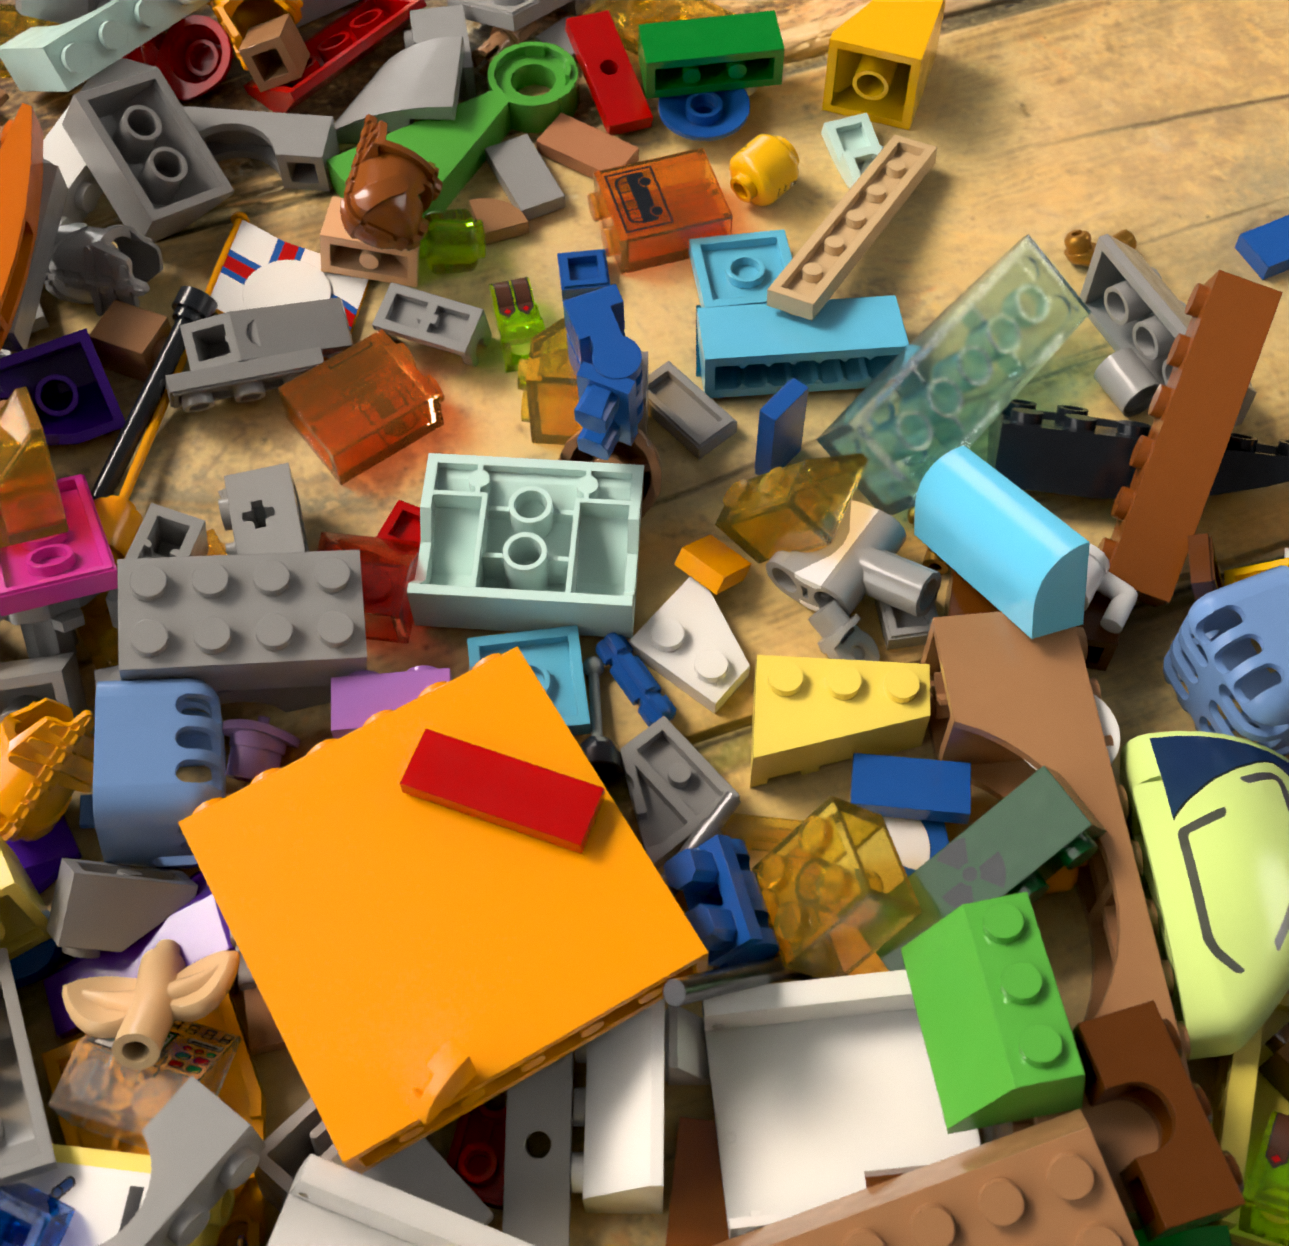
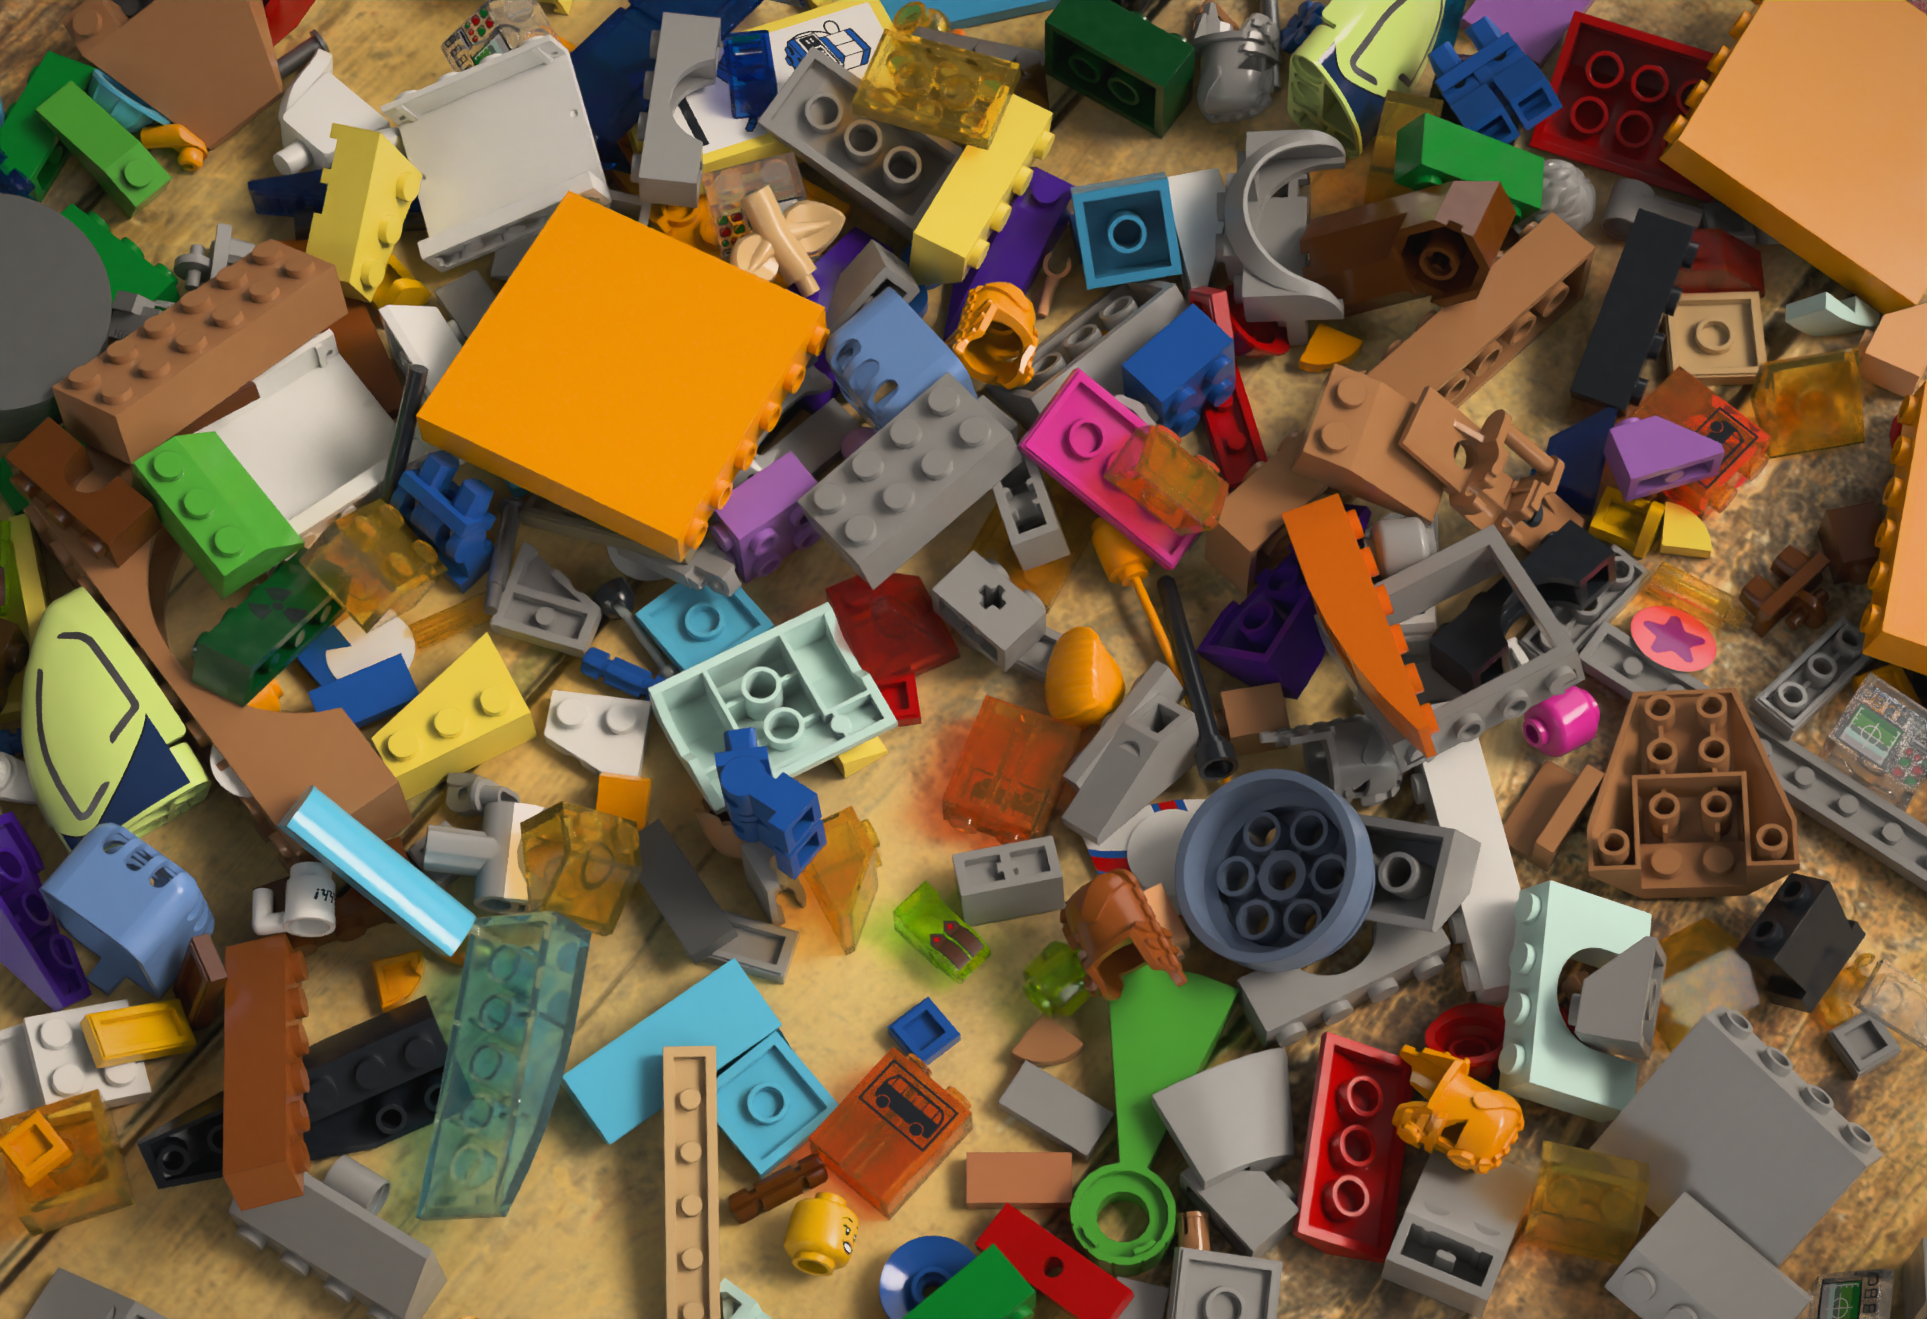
camera: 150 degrees right, 5 degrees up
medium nougat brick [239,13,310,92] -> none
red tile [399,728,605,854] -> none
light orange tile [409,1039,477,1126] -> none
blue tile [755,378,809,482] -> none
none -> dark grey tile [616,819,738,964]
none -> reddish brown axle [727,1154,828,1224]
none -> light orange hair [1044,626,1126,732]
none -> sand blue wheel [1175,769,1375,972]

